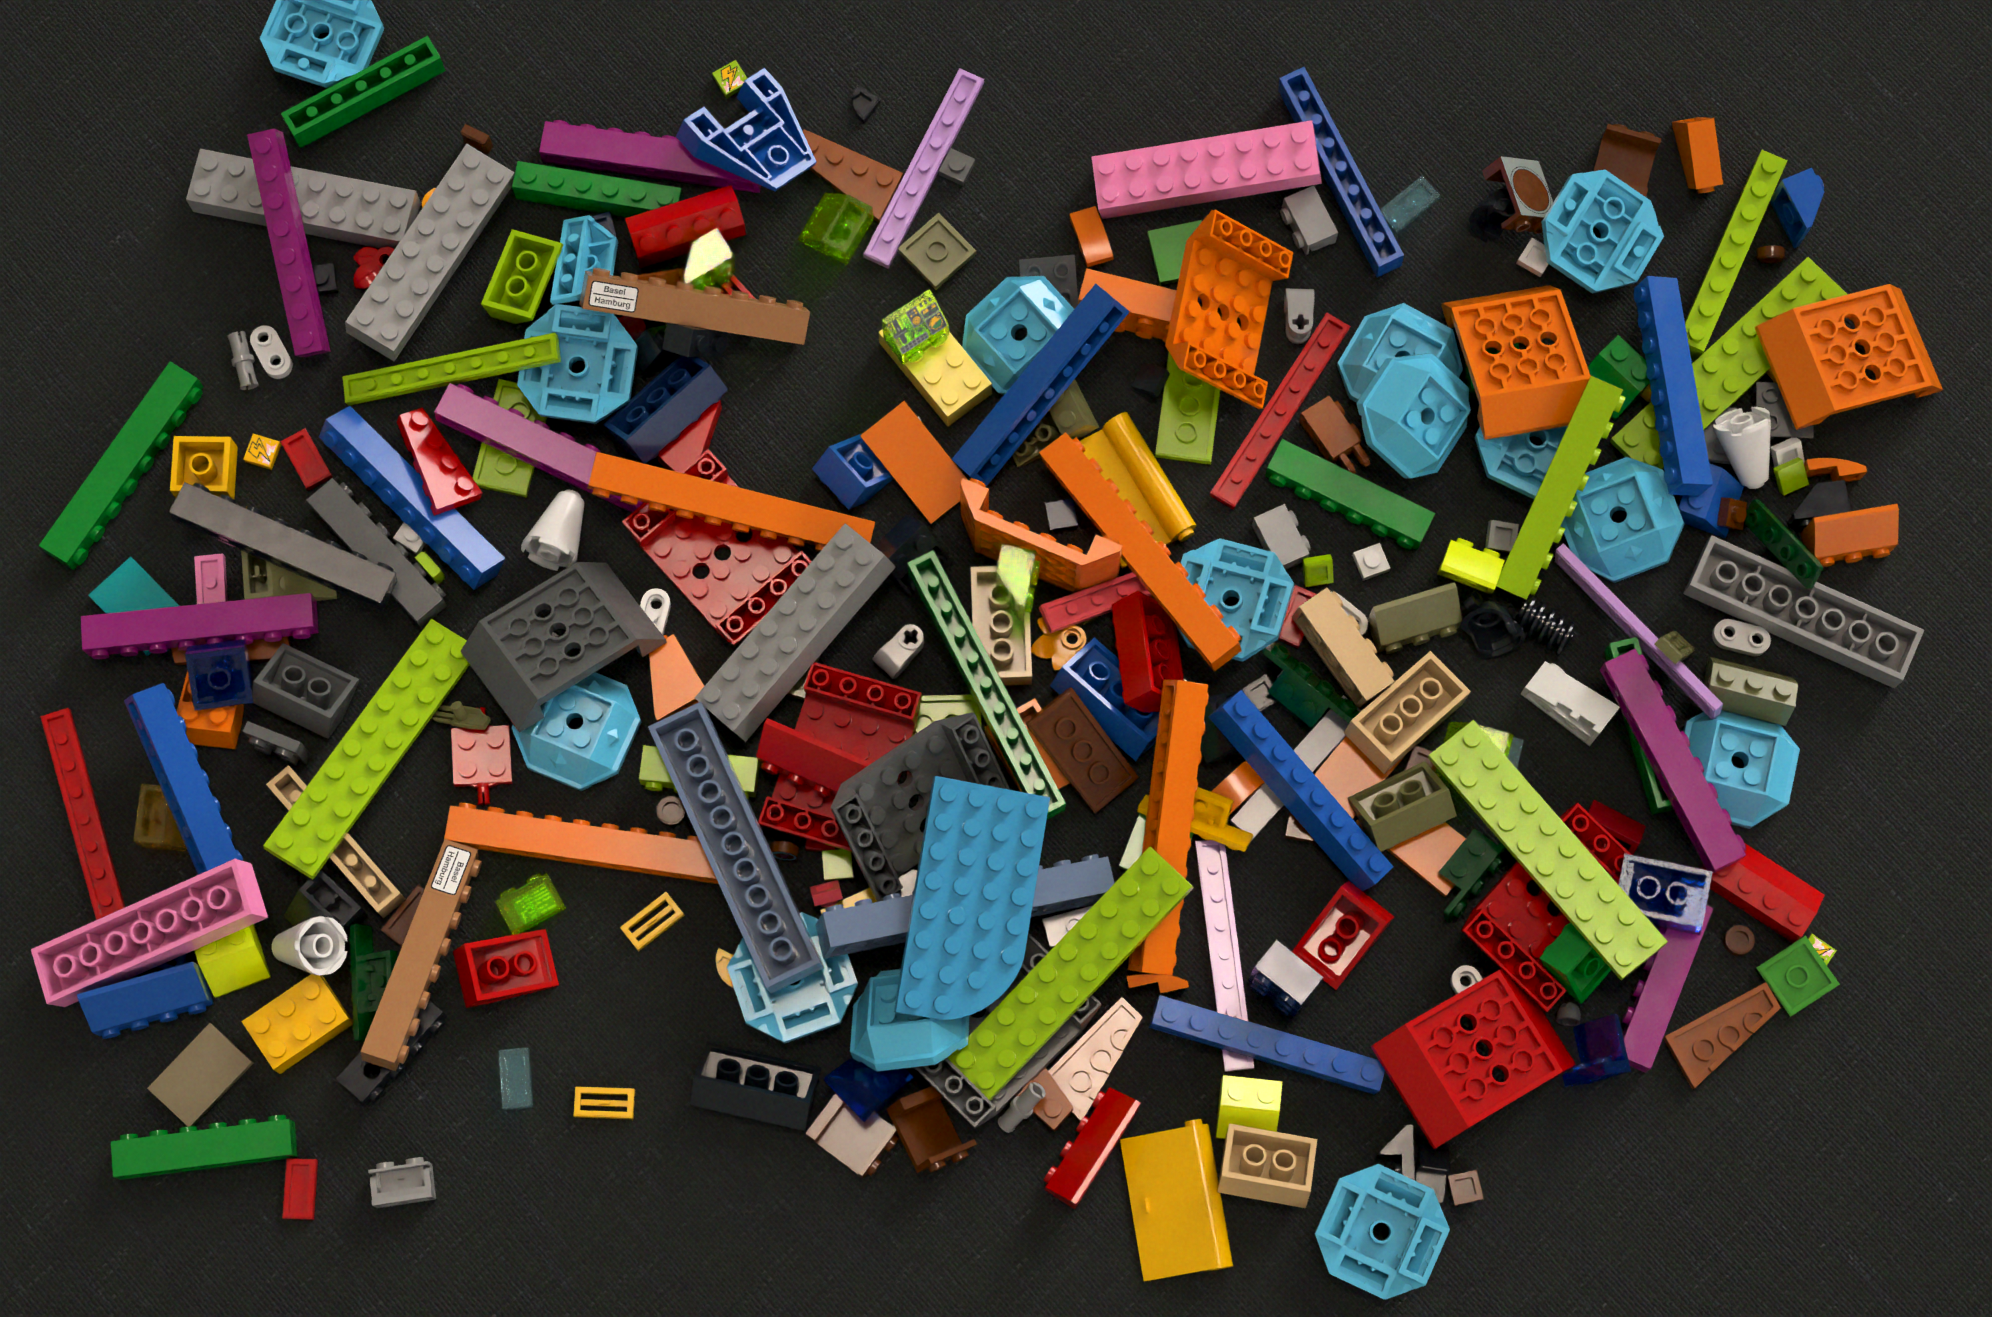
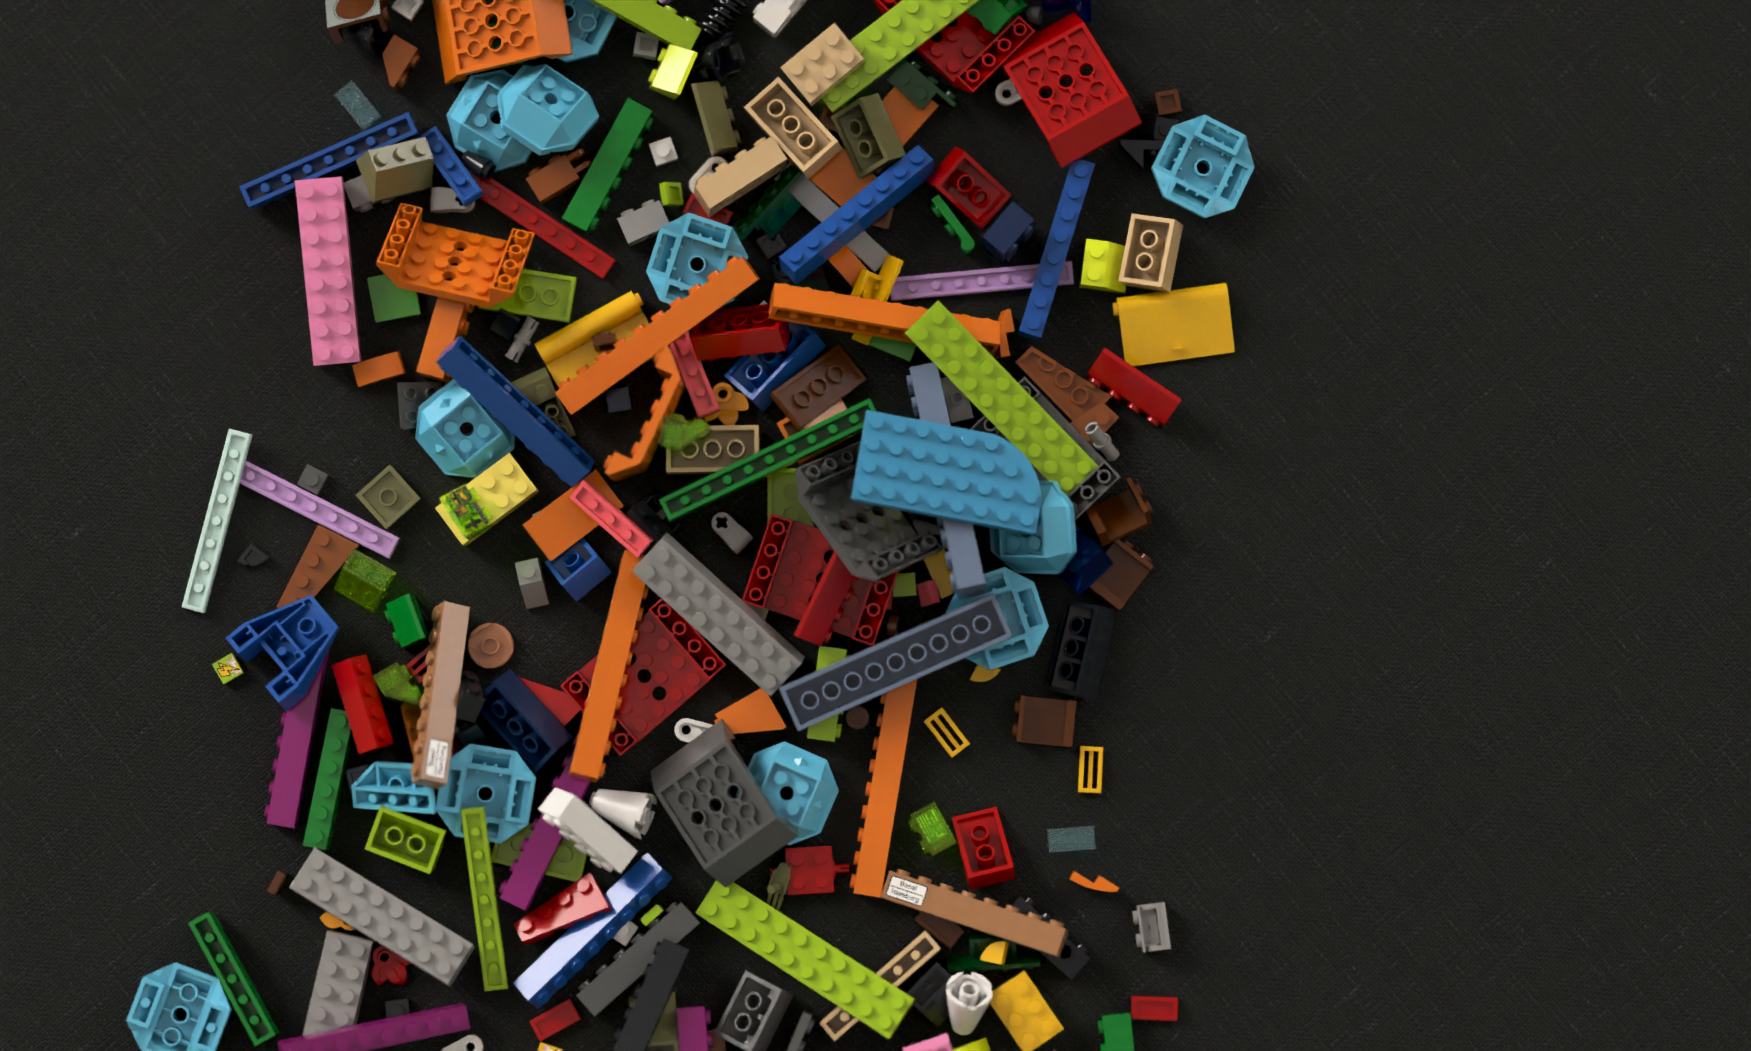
camera: 85 degrees left, 10 degrees up
none -> light aqua tile [182,429,252,613]
none -> olive slope [356,137,434,203]
none -> dark orange slope [382,35,421,91]
none -> green slope [384,594,429,649]
none -> blue tile [417,126,484,207]
none -> black cone [461,150,496,181]
none -> nougat tile [468,623,514,669]
none -> light grey pin [505,316,540,363]
none -> light grey slope [515,558,549,609]
none -> white brick [538,788,638,873]
none -> coral tile [569,480,654,558]
none -> reddish brown plate [592,332,618,352]
none -> tan brick [780,23,865,106]
none -> green plate [930,194,975,254]
none -> yellow tile [980,941,1009,965]
none -> reddish brown panel [1012,695,1076,747]
none -> orange slope [1069,871,1119,892]

